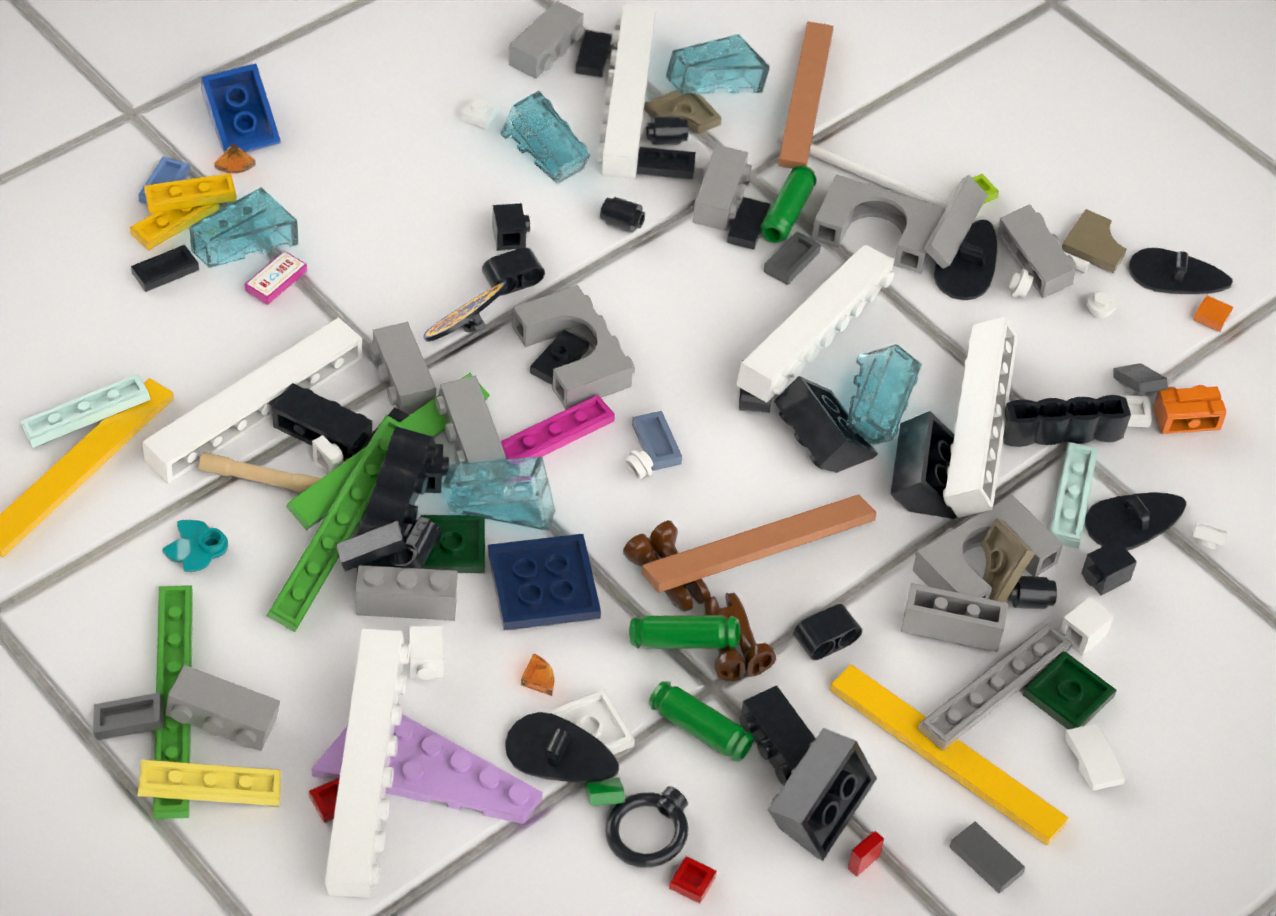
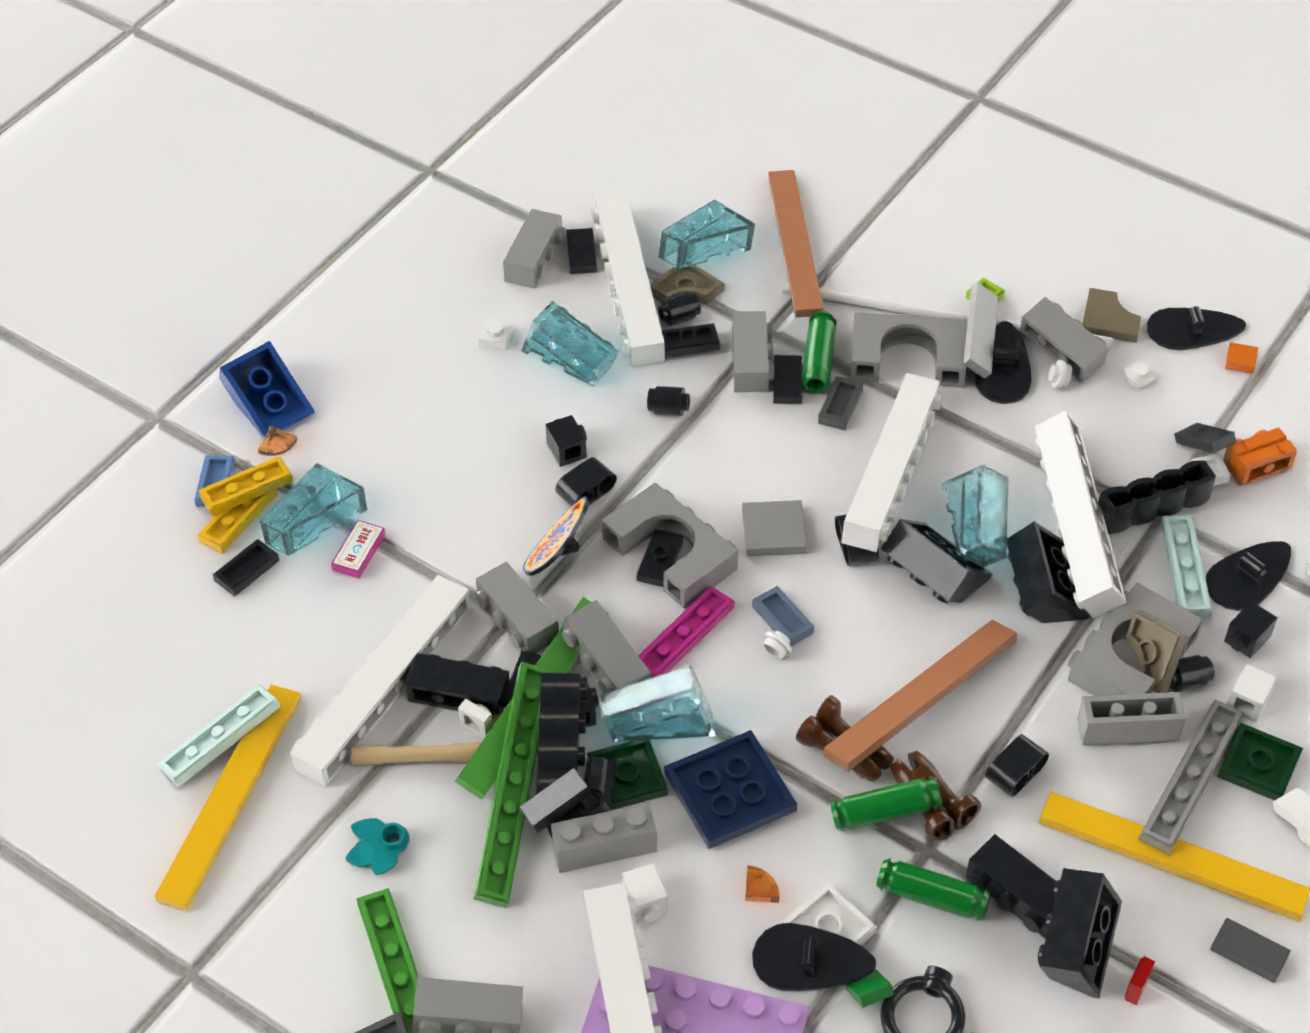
camera: 10 degrees left, 0 degrees up
none -> light grey tile [742,500,807,556]

